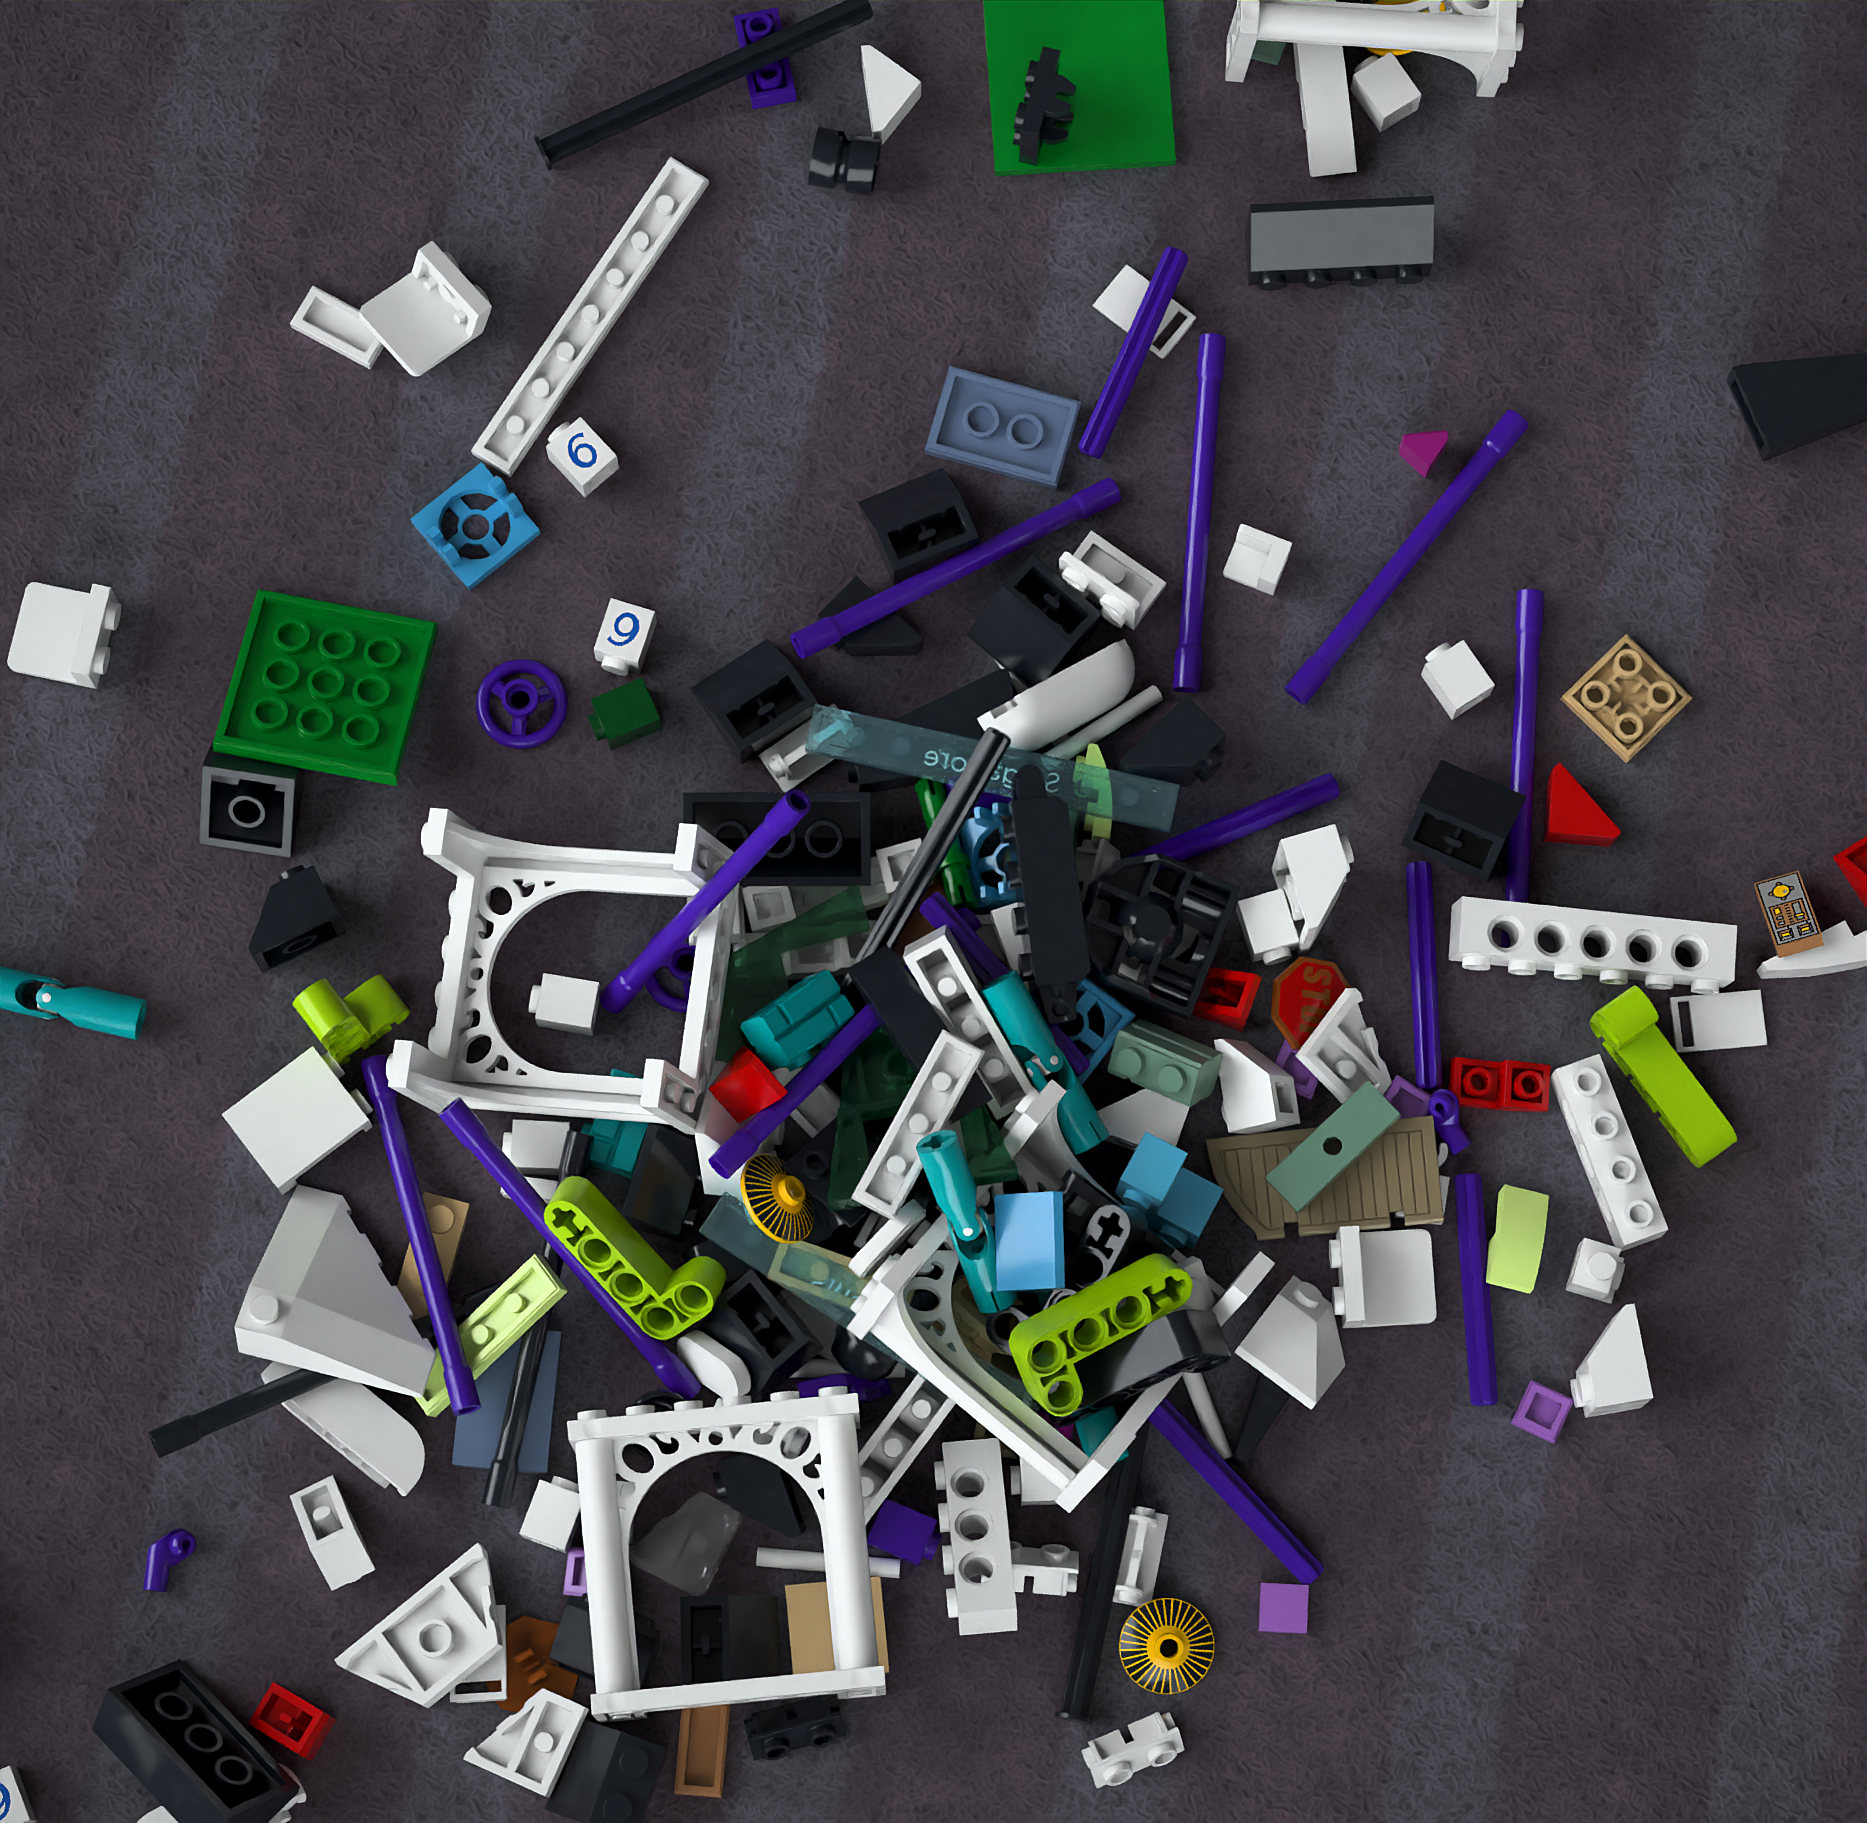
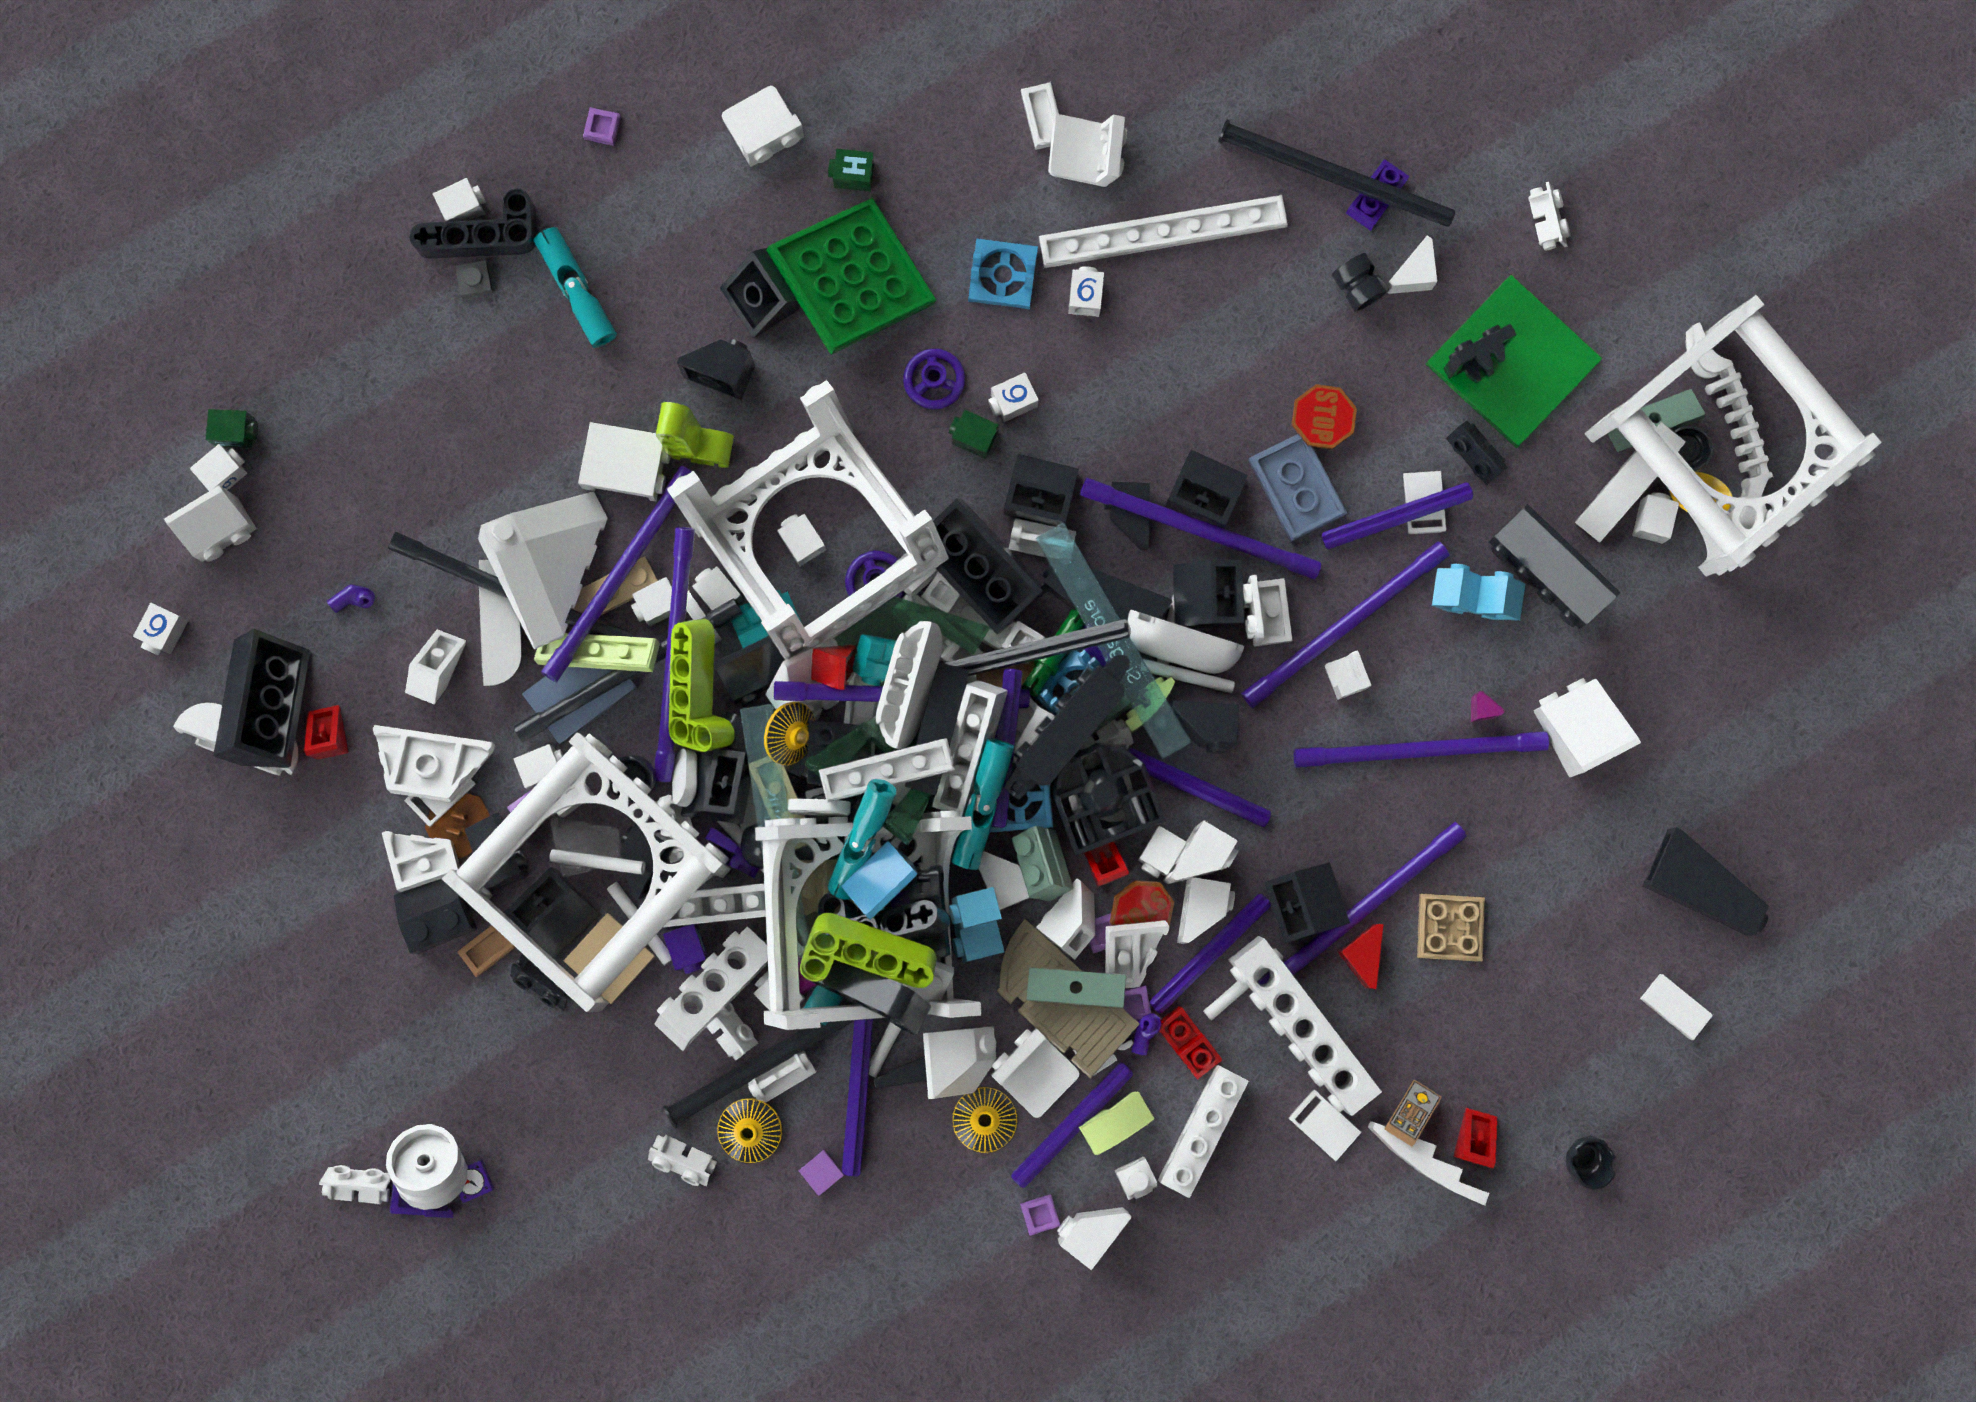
camera: 45 degrees right, 5 degrees up
dark purple piece [599,789,811,1014] -> none
white brick [1421,640,1495,720] -> none
lime beam [1589,985,1737,1168] -> none
none -> white bar [550,849,646,875]
none -> white brick [631,577,672,626]
none -> dark green brick [828,149,874,192]
none -> white brick [876,621,942,749]
none -> dish [953,1087,1017,1153]
none -> white slope [1177,877,1235,944]
none -> white piece [1203,948,1283,1021]
none -> piece [1291,384,1357,449]
none -> medium azure brick [1432,564,1526,620]
none -> black hinge [1446,421,1508,486]
none -> white slope [1533,678,1641,778]

